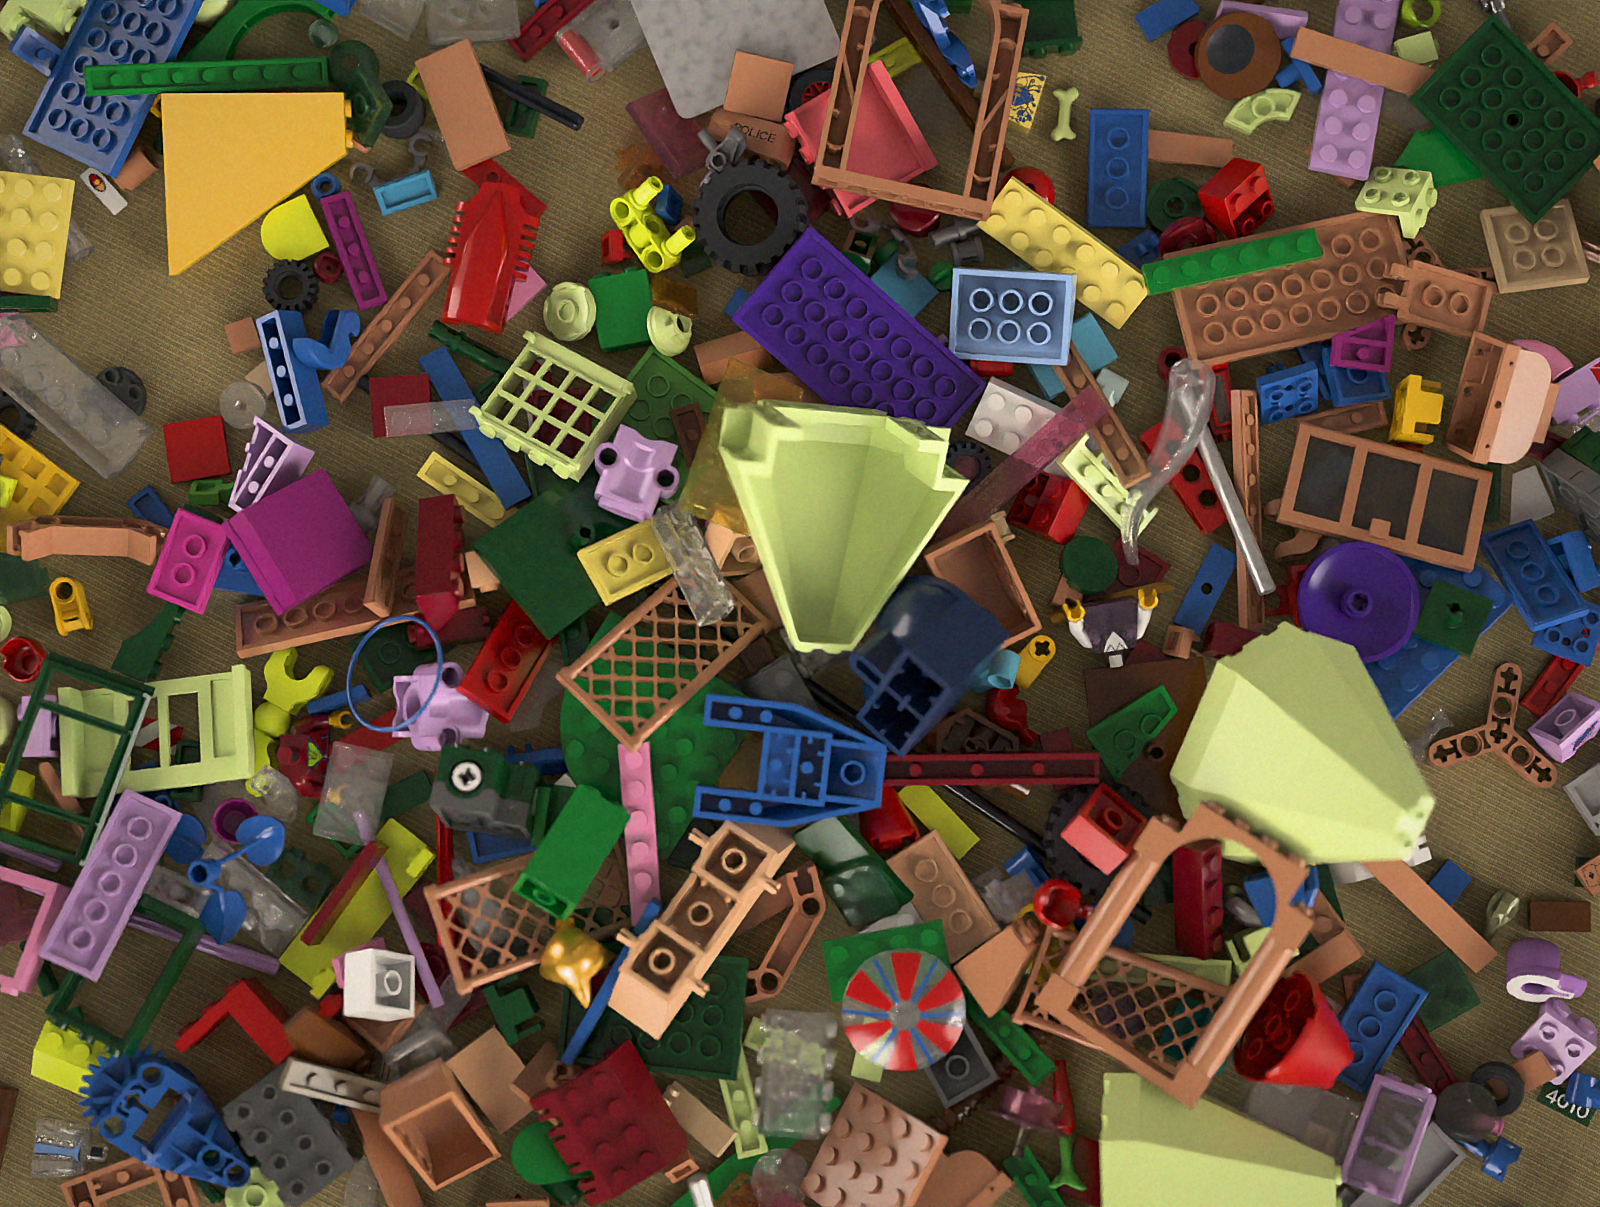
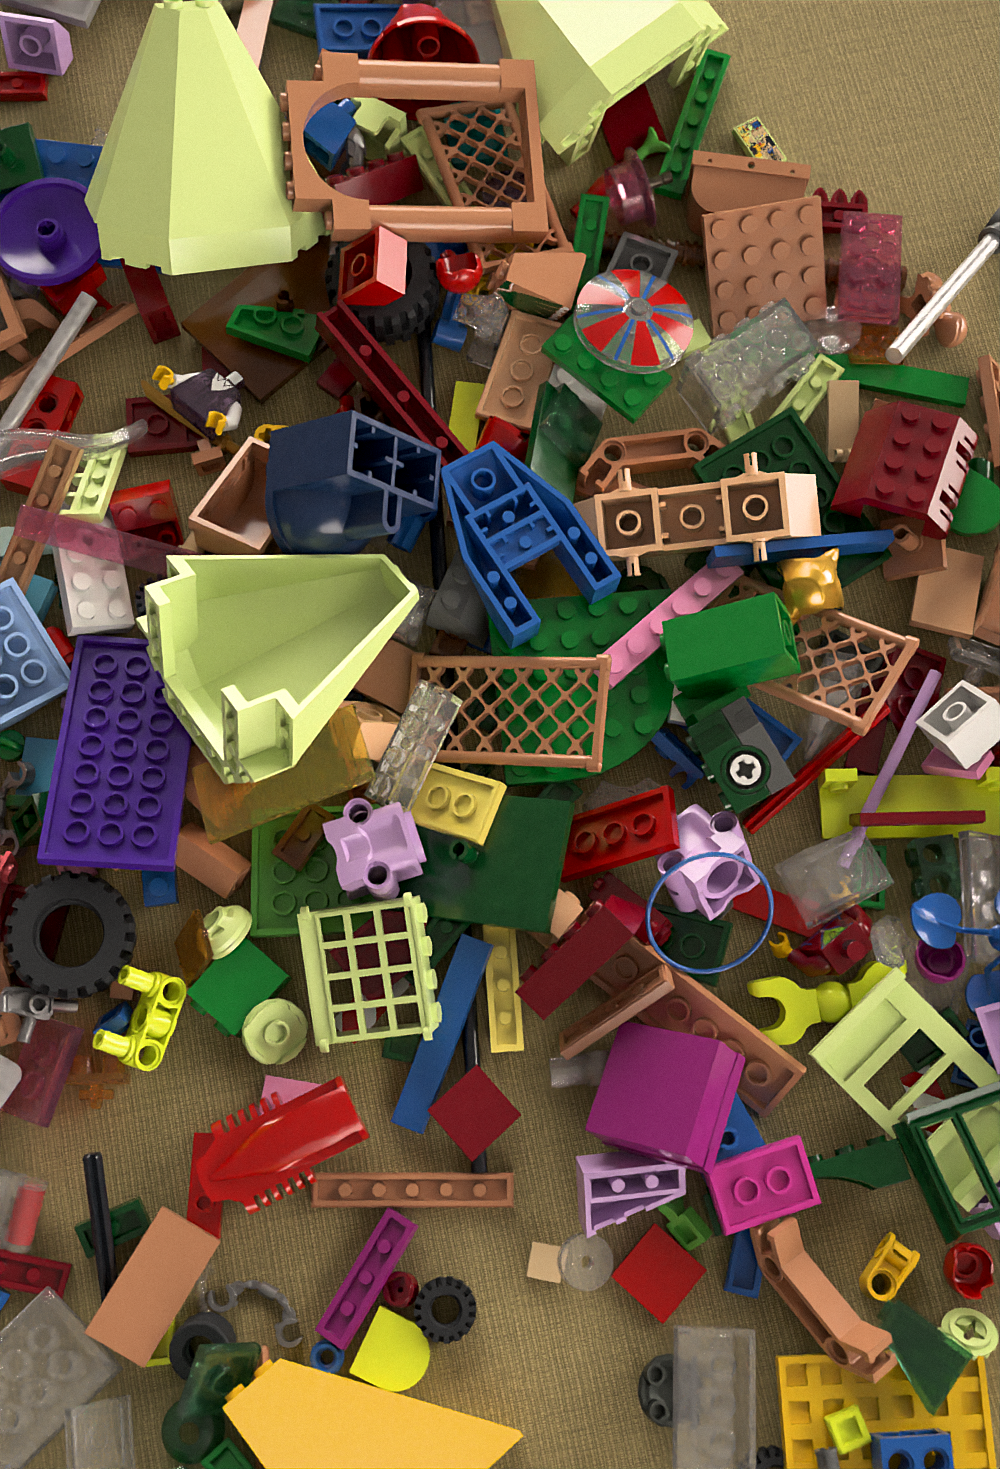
camera: 125 degrees left, 10 degrees down
nougat tile [224,316,262,355] -> none
blue brick [256,310,330,434] -> none
blue animal [293,309,361,370] -> none
blue tile [306,684,372,715] -> none
dark green tile [369,770,433,822] -> none
dark azure tile [373,168,439,216] -> none
clear plate [384,398,478,438] -> none
clear tile [415,973,475,1040] -> none
dark green pin [428,320,514,377] -> none
dark green panel [482,971,546,1046] -> none
red tile [601,229,634,266] -> none
tile [679,240,712,278] -> none
dark green tile [1059,536,1117,595] -> none
nougat tile [1161,625,1200,659] -> none
blue tile [1172,542,1237,635] -> none
nougat piece [1425,663,1558,788] -> none

